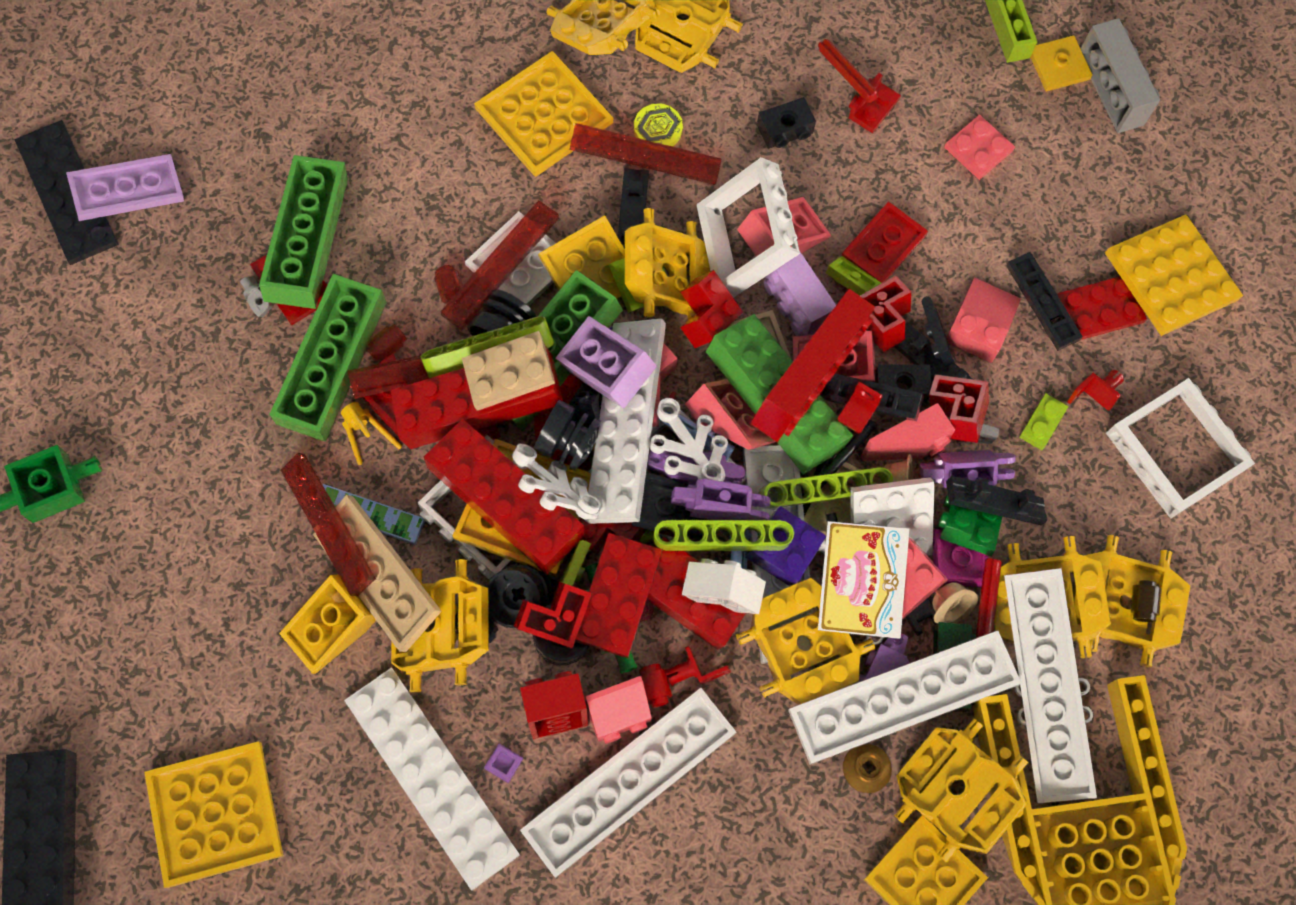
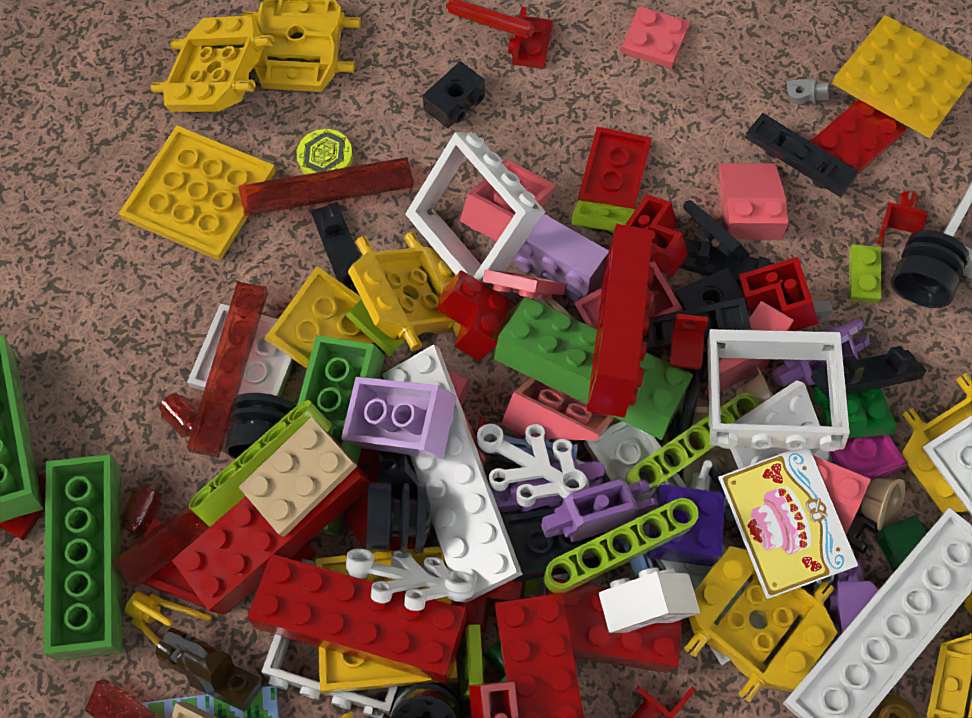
camera: 20 degrees left, 5 degrees down
red axle [976,558,1001,639] -> none
none -> dark brown plate [155,627,264,712]
none -> coral plate [483,270,566,299]
none -> white hand [689,460,712,491]
none -> white window [707,329,850,452]
none -> light grey piece [787,78,830,105]
none -> black wheel [890,230,970,308]

